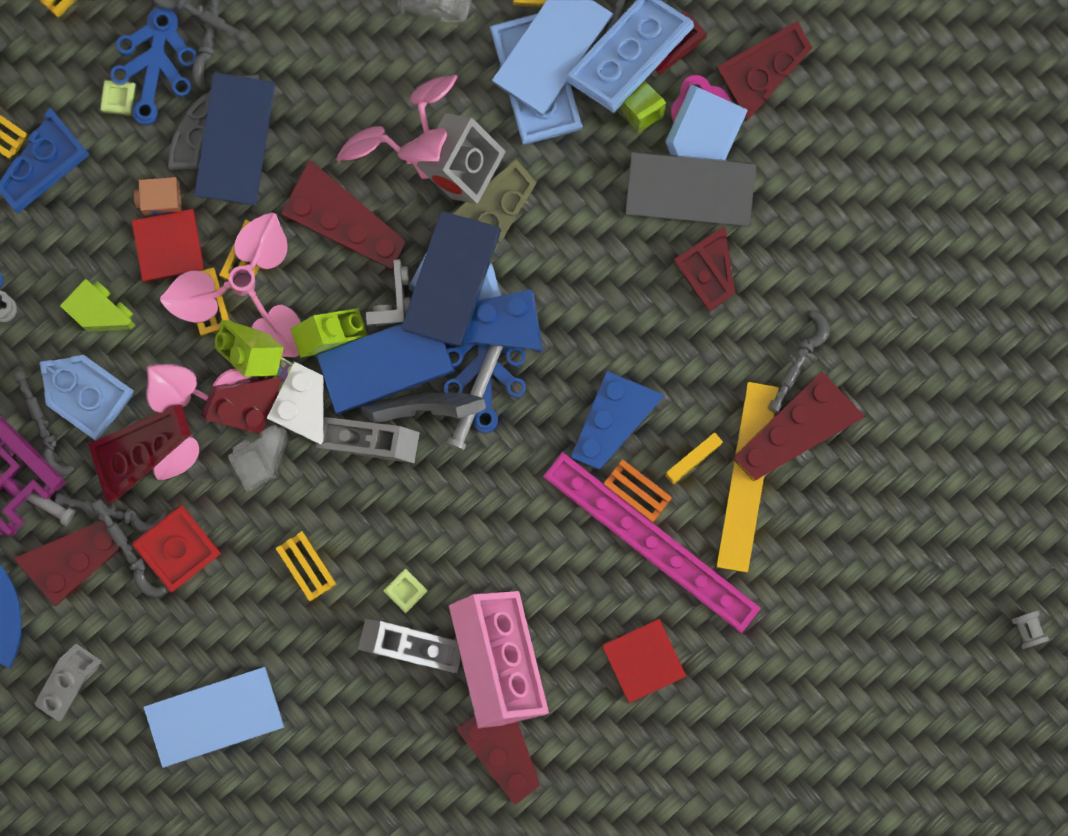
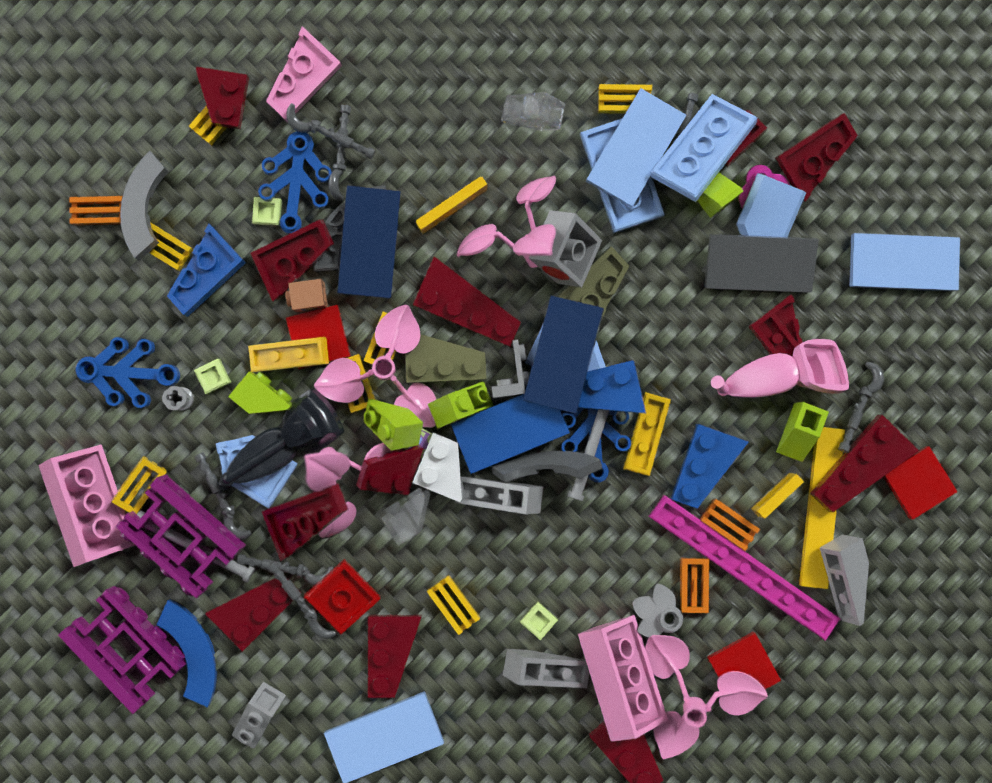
camera: 10 degrees left, 5 degrees up
none -> yellowish green tile [194,359,231,394]
none -> black piece [219,389,344,490]
none -> yellow tile [248,337,329,372]
none -> dark red wing [250,219,334,302]
none -> dark red wing [368,615,422,698]
none -> olive wing [405,334,486,383]
none -> yellow tile [416,177,488,234]
none -> yellow tile [623,392,671,476]
none -> light grey plate [632,584,683,637]
none -> bright pink plant [645,635,768,759]
none -> orange tile [680,557,709,613]
none -> bright pink piece [711,339,849,398]
none -> lime slope [776,402,829,462]
none -> light grey slope [820,535,869,626]
none -> light blue tile [850,233,960,291]
none -> red tile [883,446,958,520]

